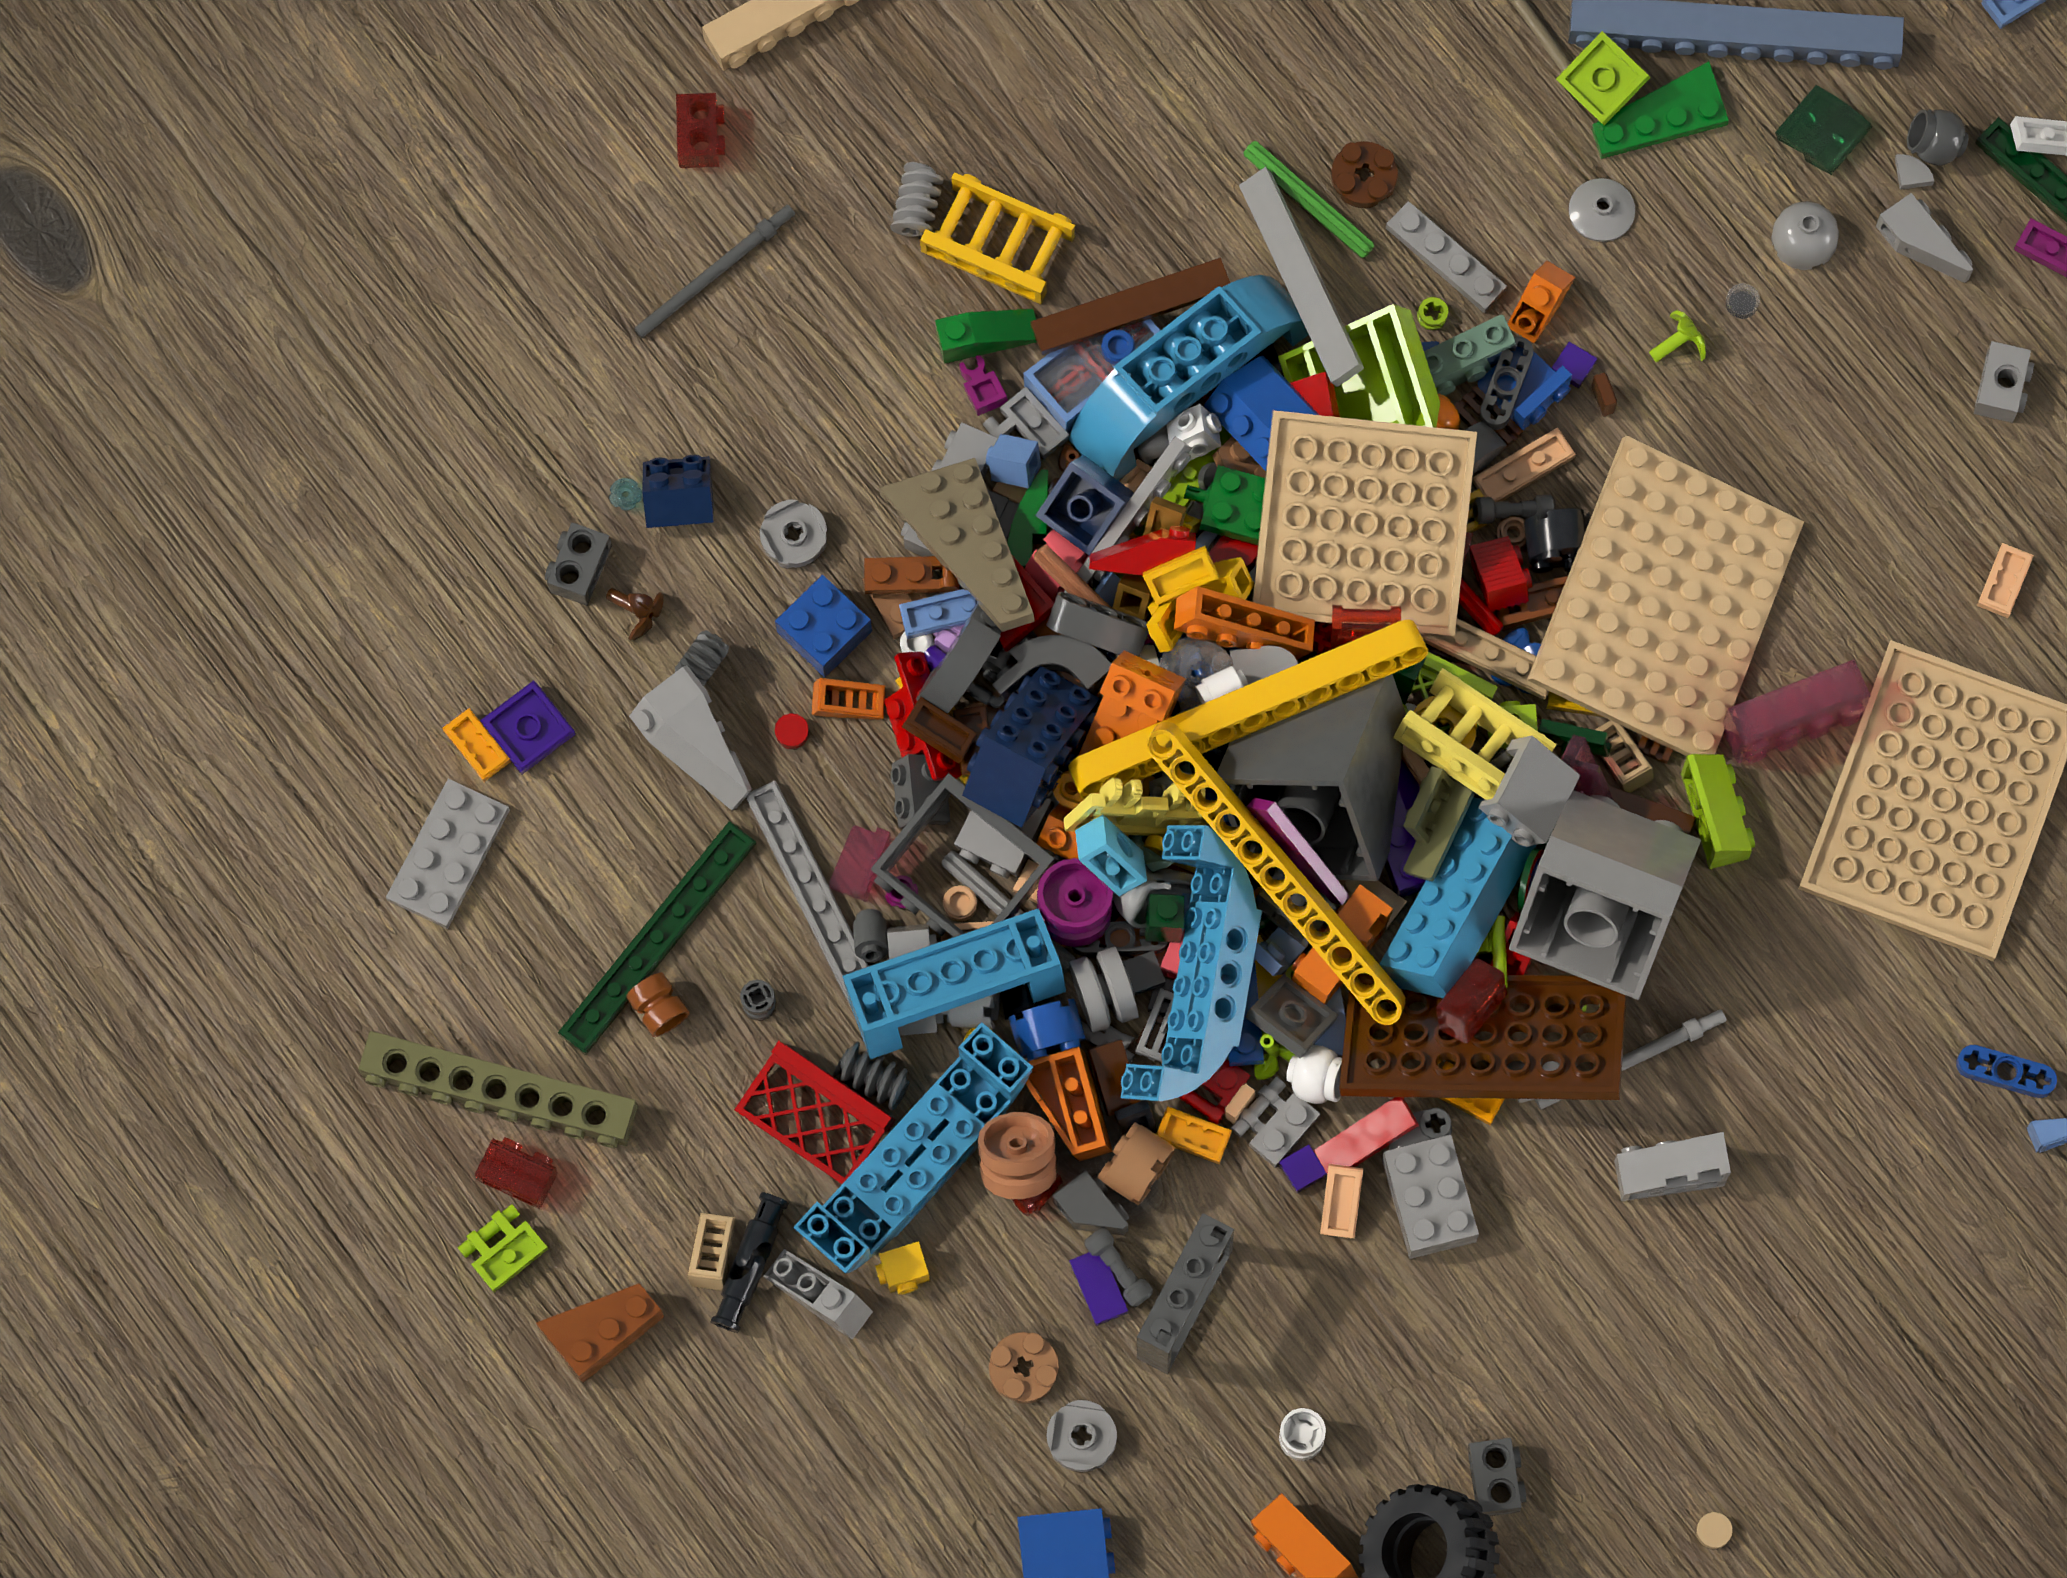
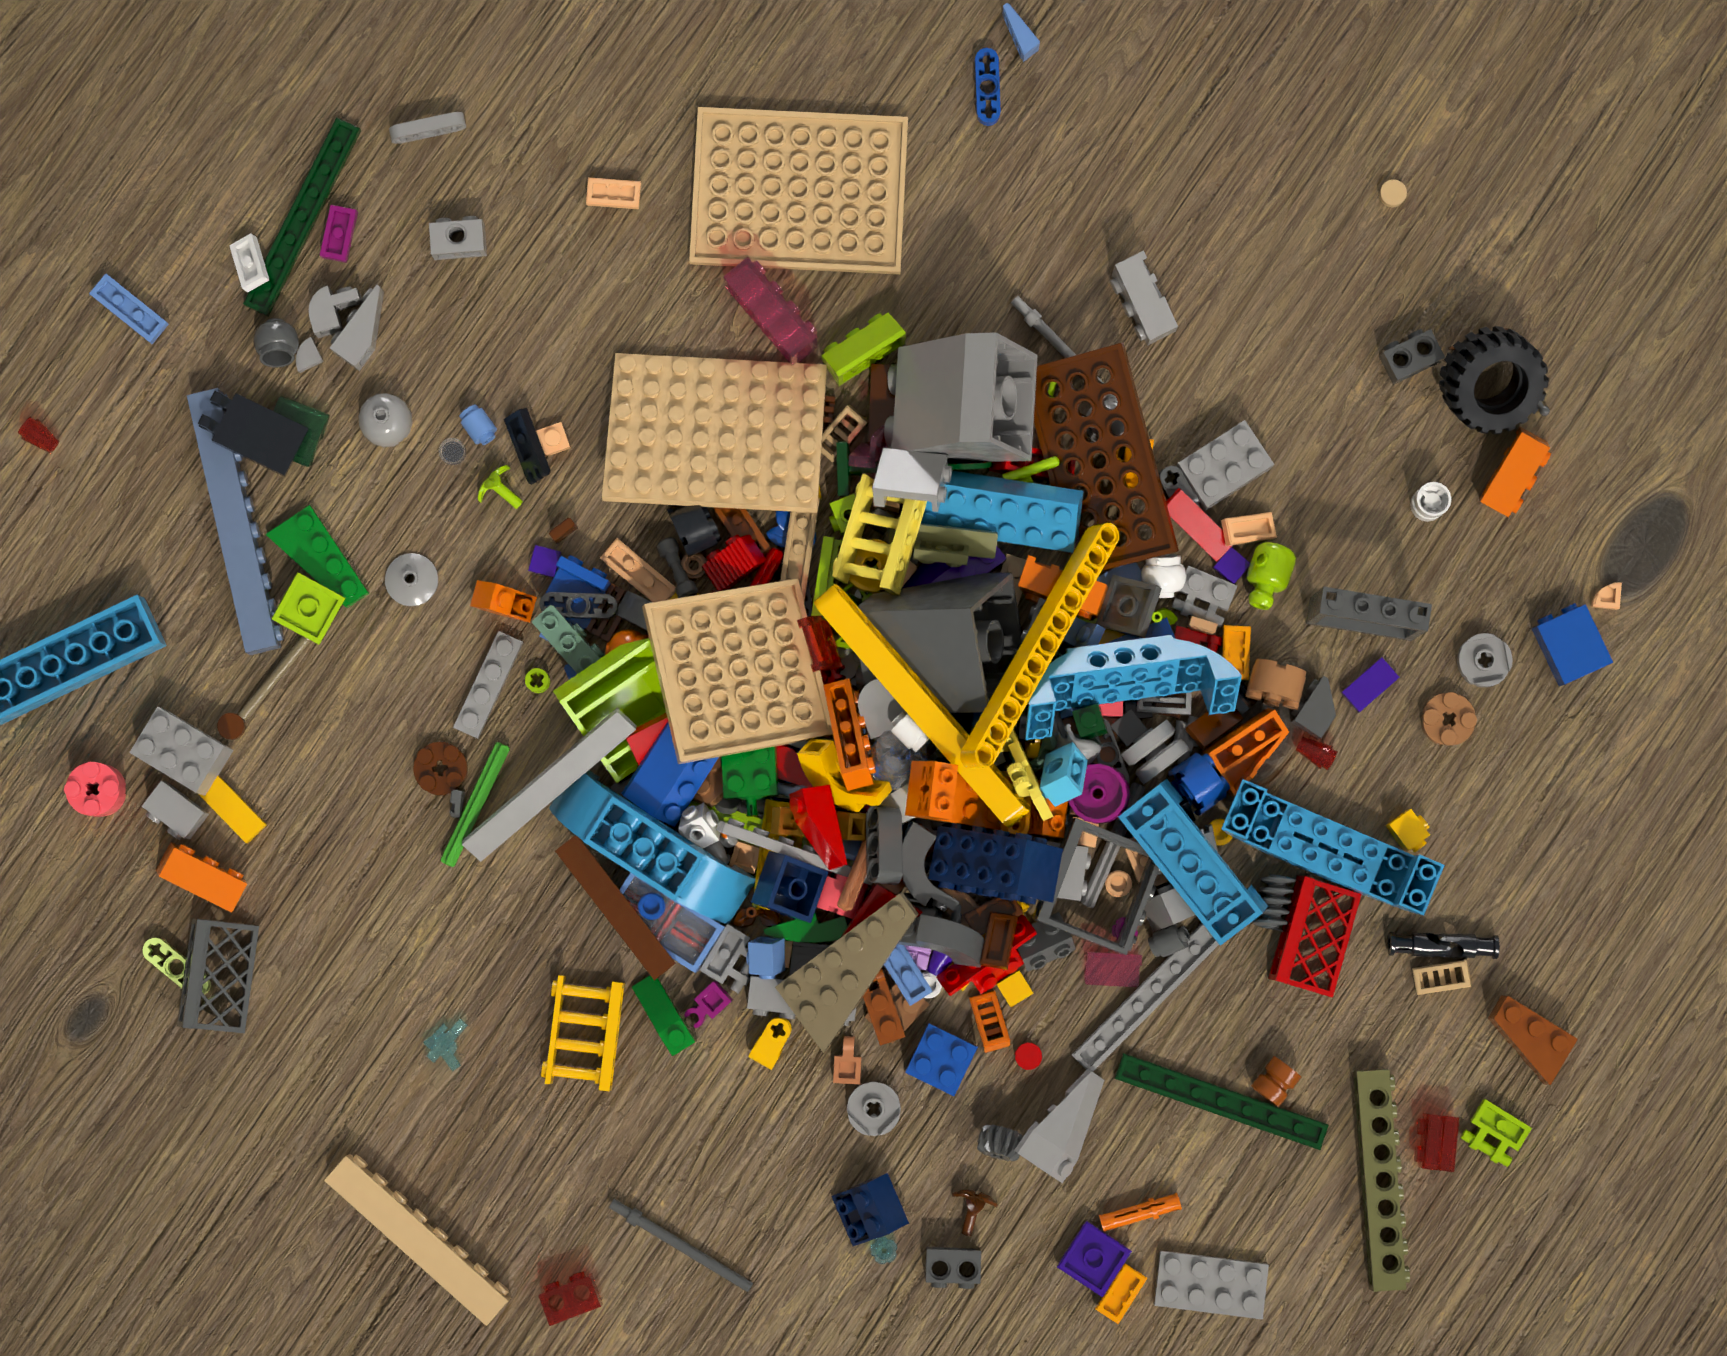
camera: 110 degrees left, 10 degrees up
dark grey wheel [740,980,776,1021] -> none
light grey slope [763,1249,873,1339] -> none
light grey piece [890,162,944,237] -> none
nougat wheel [978,1112,1057,1199] -> none
dark grey piece [1084,1228,1153,1307] -> none
yellow tile [1143,546,1219,606] -> none
magenta tile [1247,798,1349,905] -> none
clear red brick [1436,959,1507,1043] -> none
none -> black tile [198,391,309,477]
none -> light grey brick [308,286,363,338]
none -> clear light blue piece [423,1018,468,1072]
none -> dark grey tile [450,790,466,819]
none -> medium blue brick [459,404,497,445]
none -> black hinge [504,408,551,485]
none -> light nougat plate [536,422,571,457]
none -> yellow piece [748,1017,792,1070]
none -> nougat plate [833,1036,862,1084]
none -> yellow tile [996,970,1033,1008]
none -> orange pin [1099,1193,1182,1232]
none -> lime piece [1247,542,1296,610]

